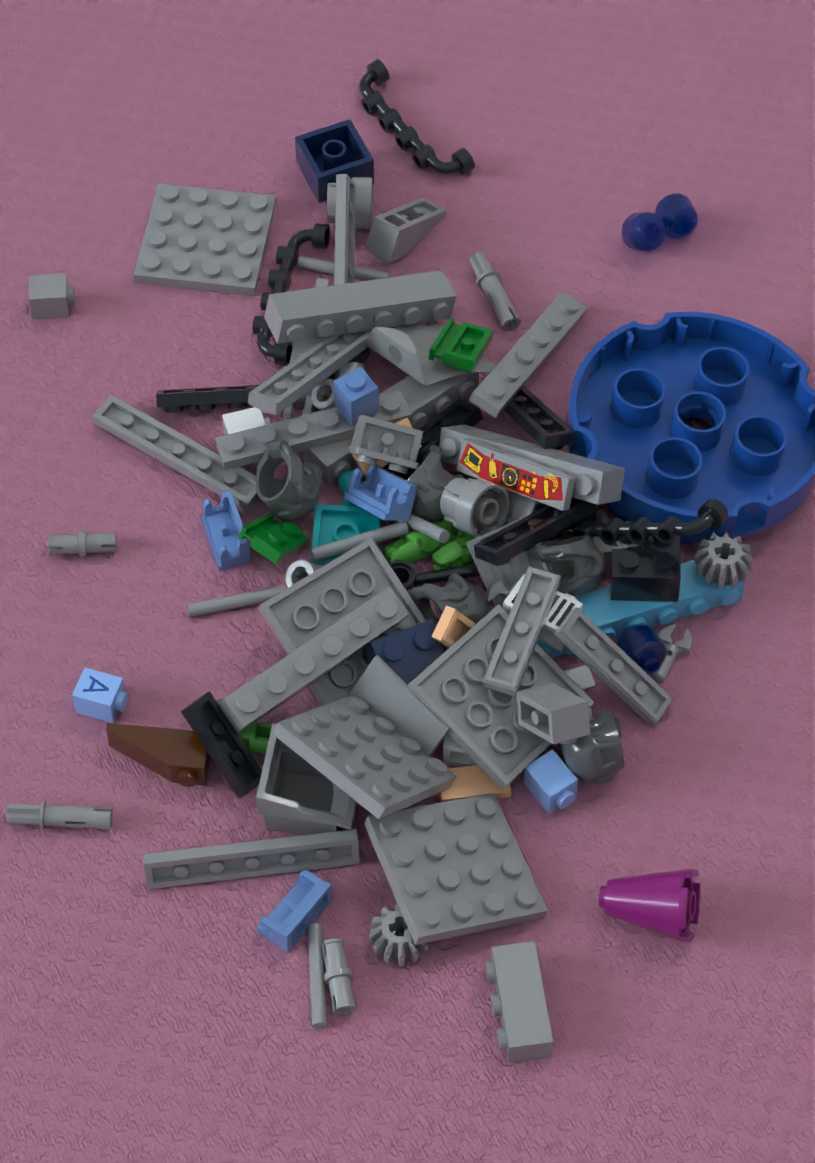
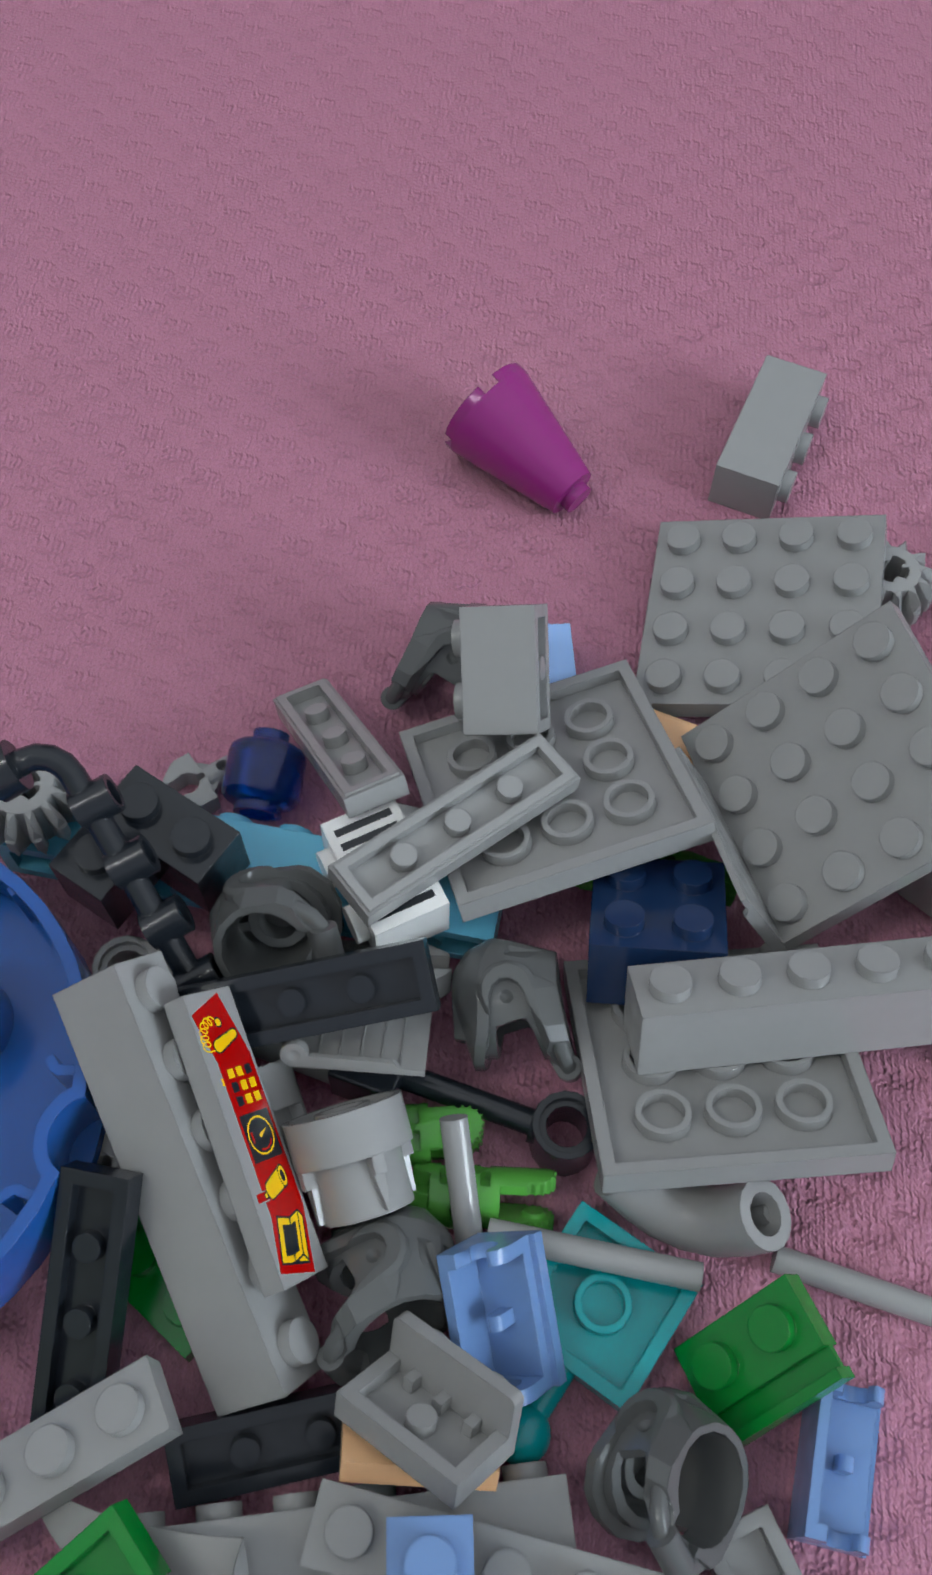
camera: 150 degrees left, 5 degrees up
light nougat tile [431,606,476,649] -> none

